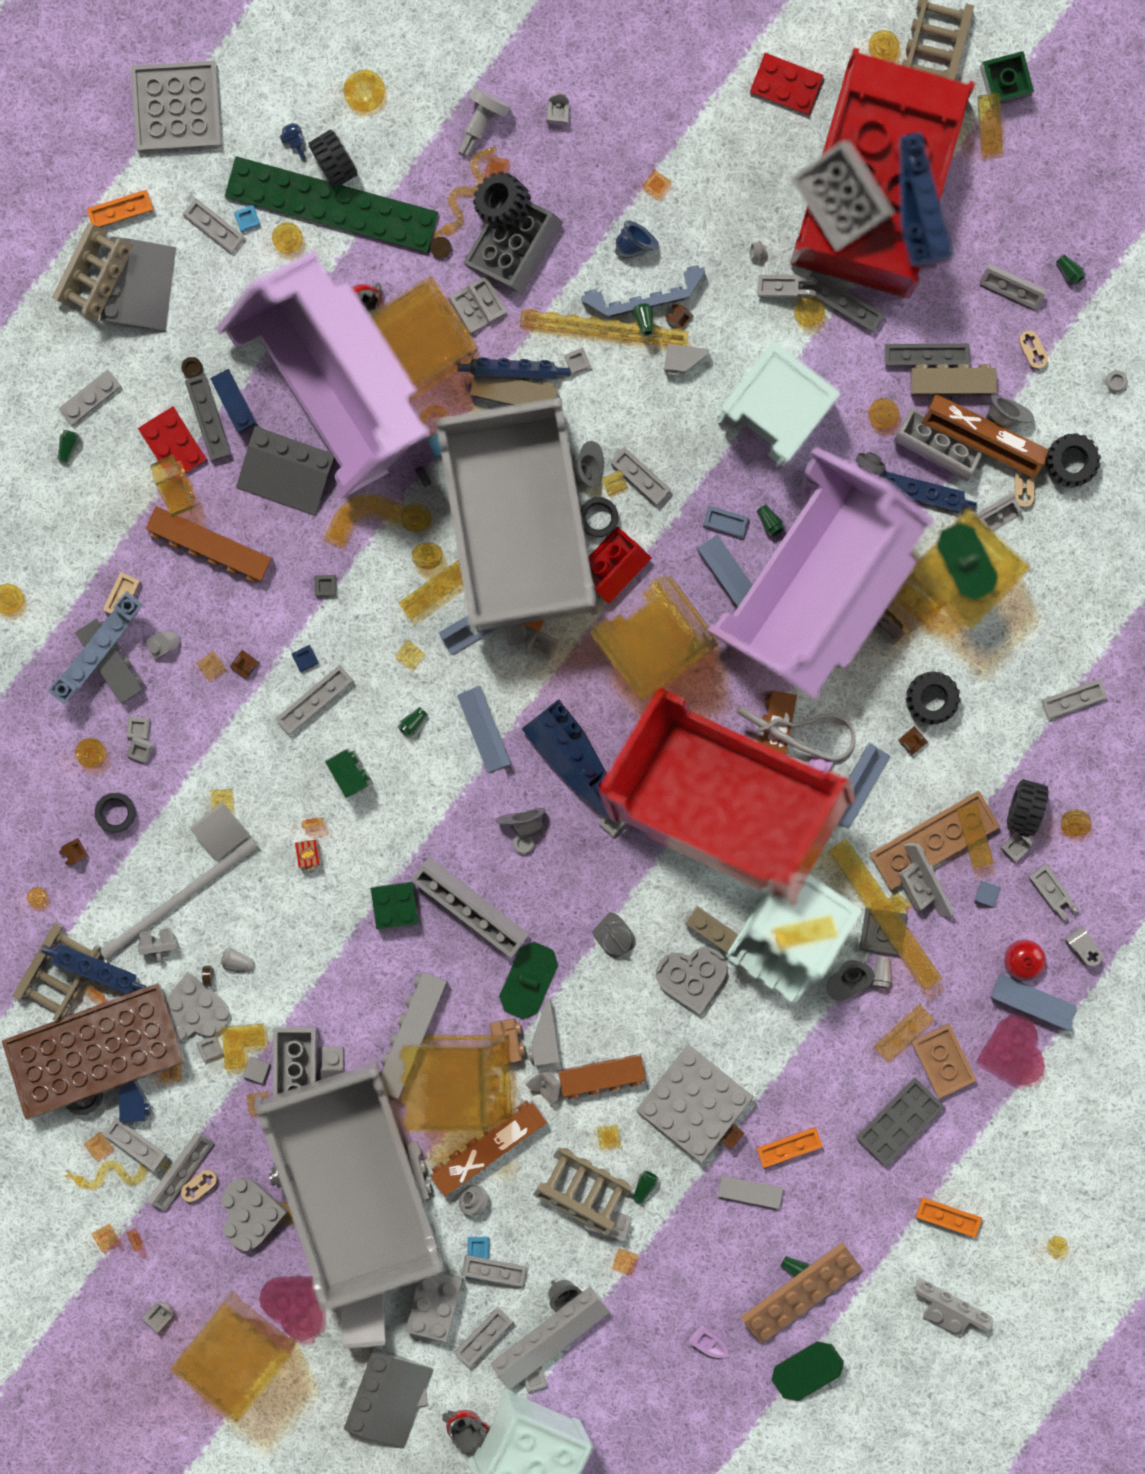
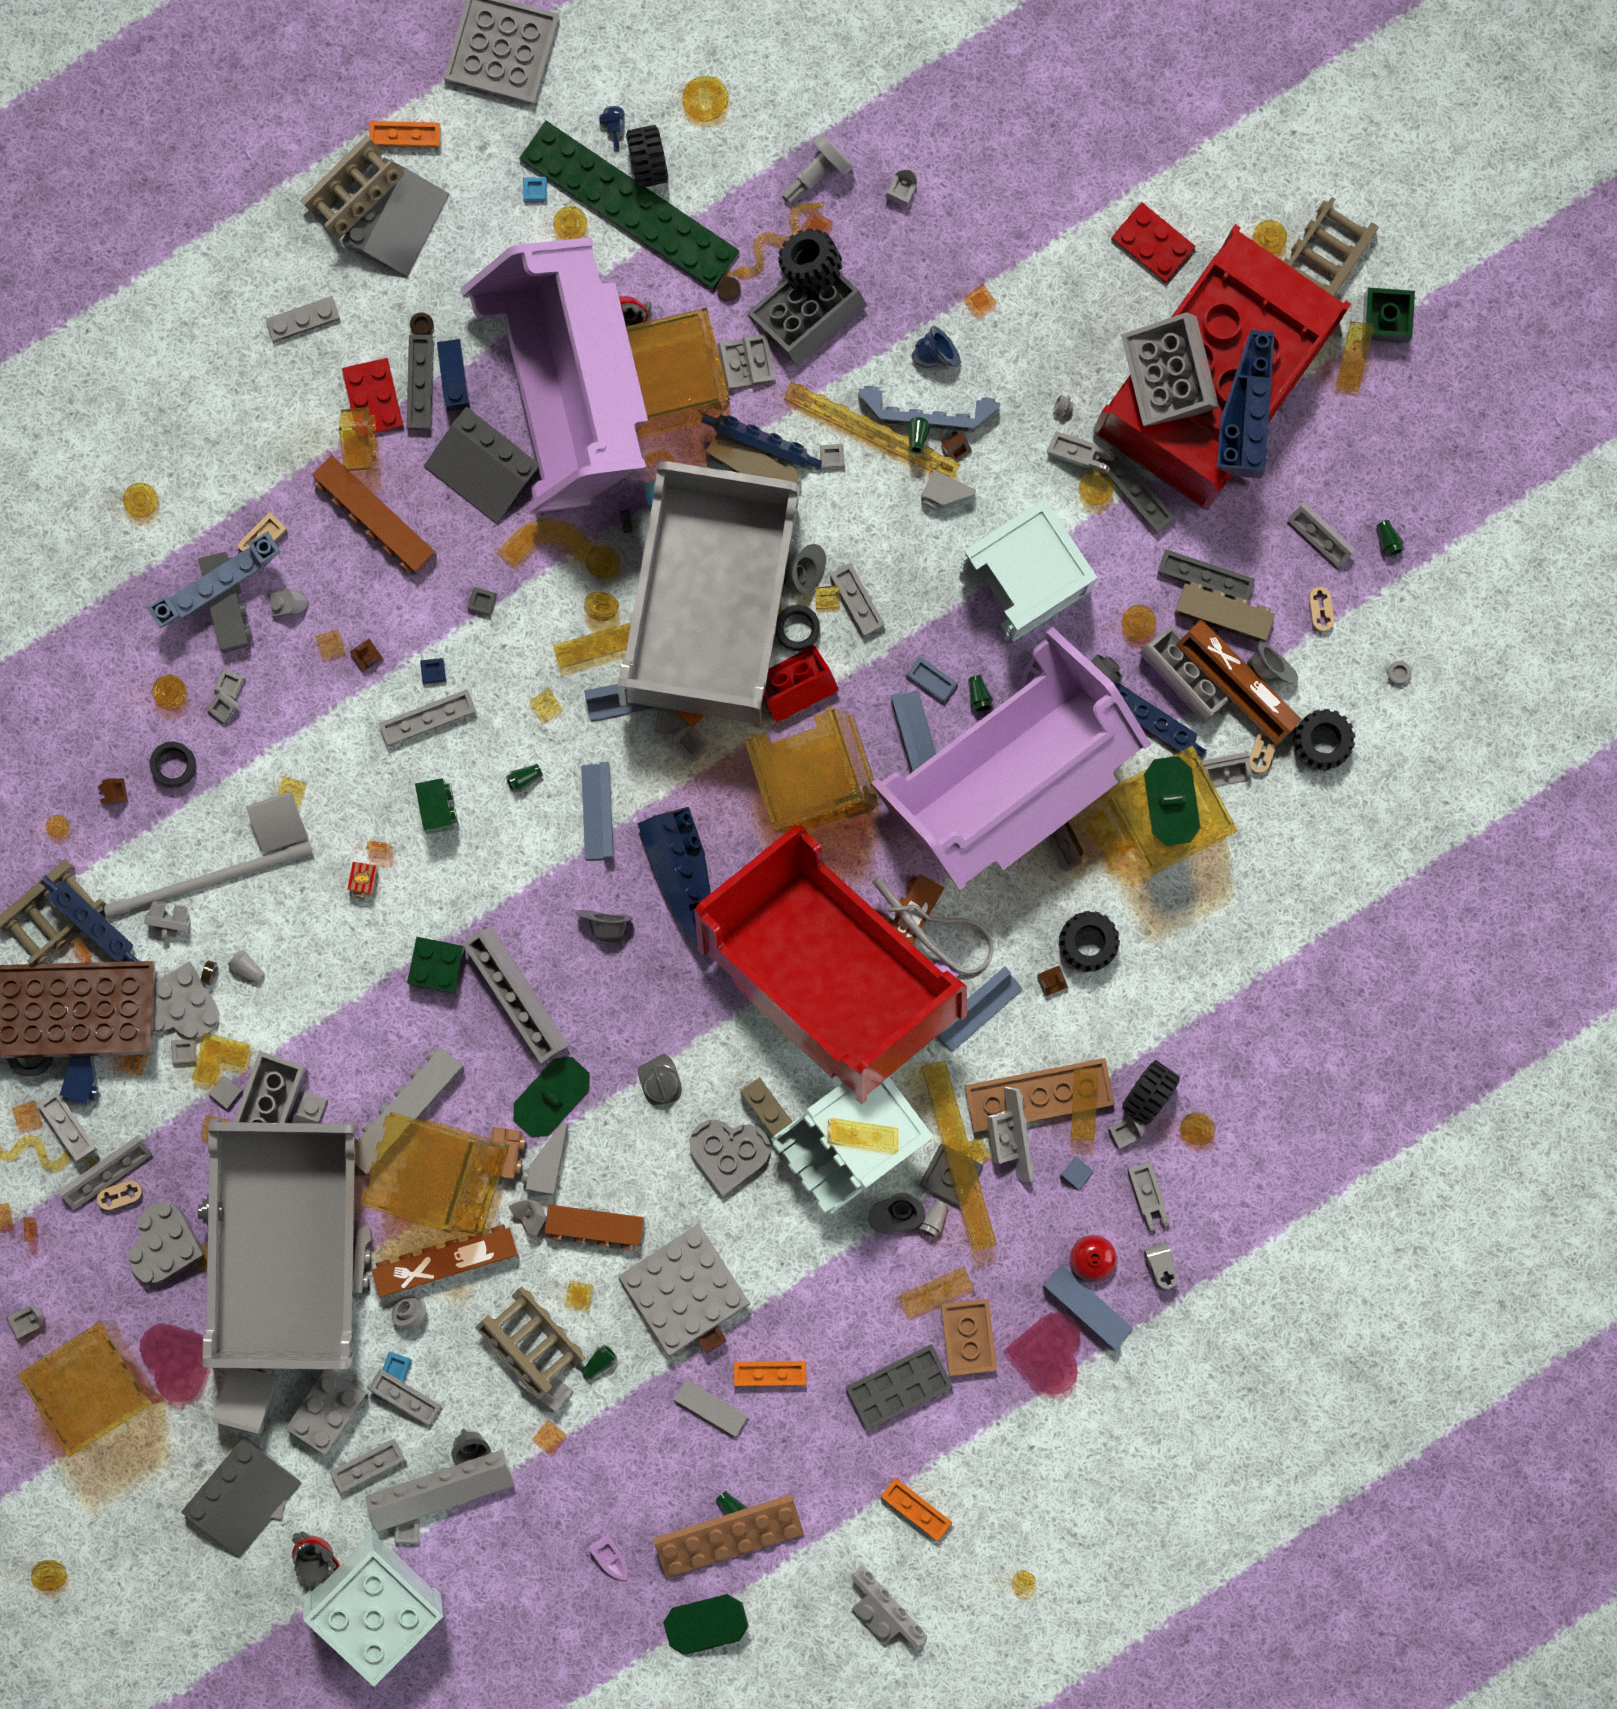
camera: 15 degrees right, 5 degrees down
dark green cone [57,430,80,462] -> none
light grey tile [183,198,245,254] -> none
light grey tile [513,835,534,854] -> none
light grey tile [598,815,626,837] -> none
light grey tile [1041,679,1108,720] -> none

